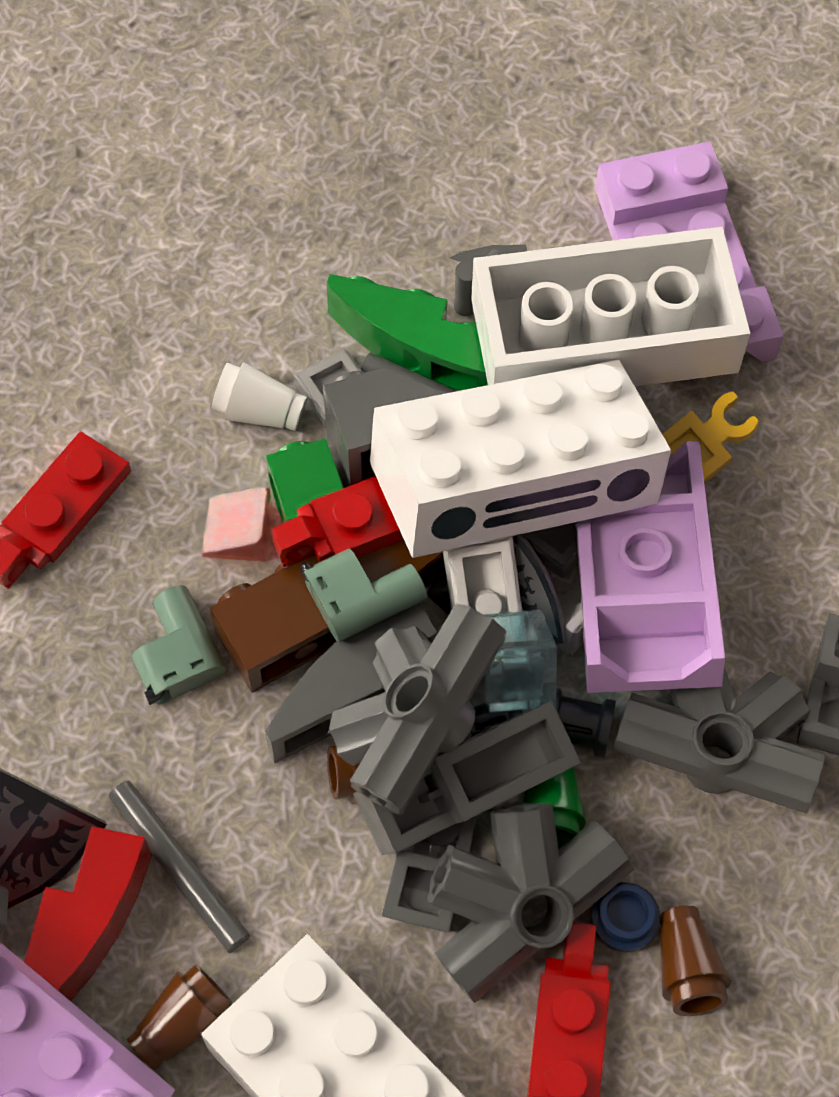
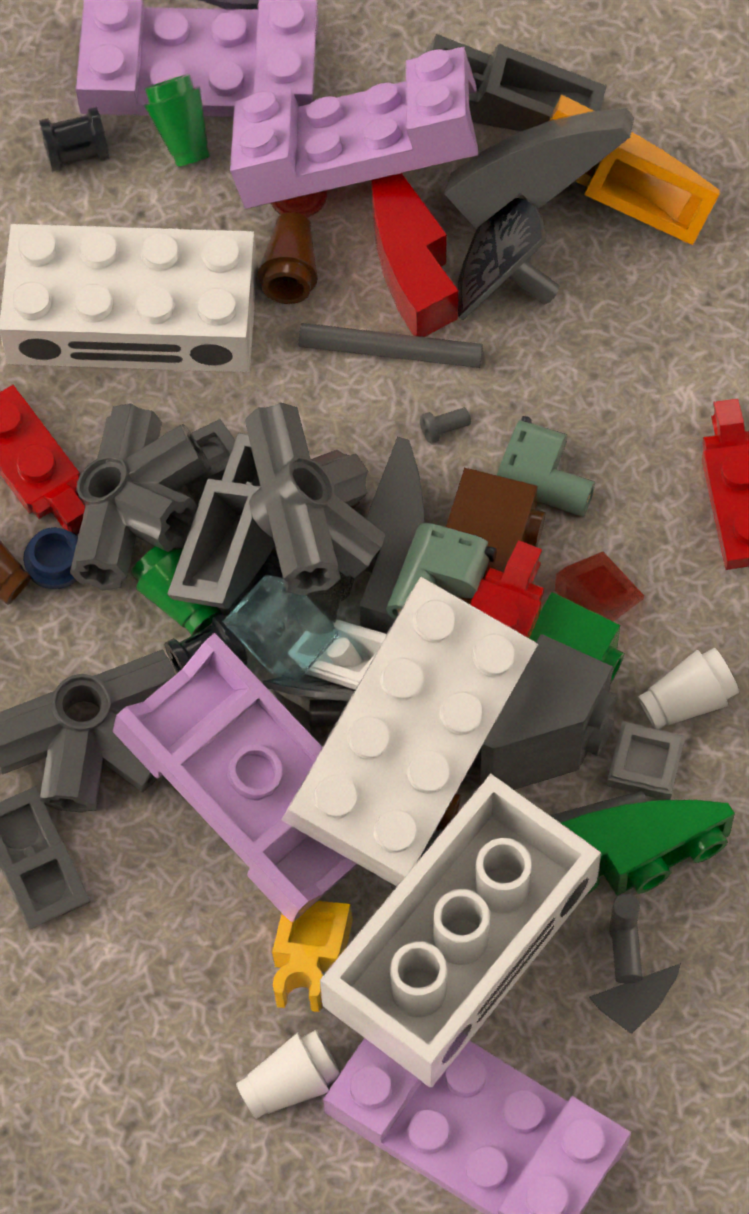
camera: 140 degrees right, 0 degrees up
none -> white cone [236,1030,341,1119]
none -> dark grey piece [420,407,471,443]

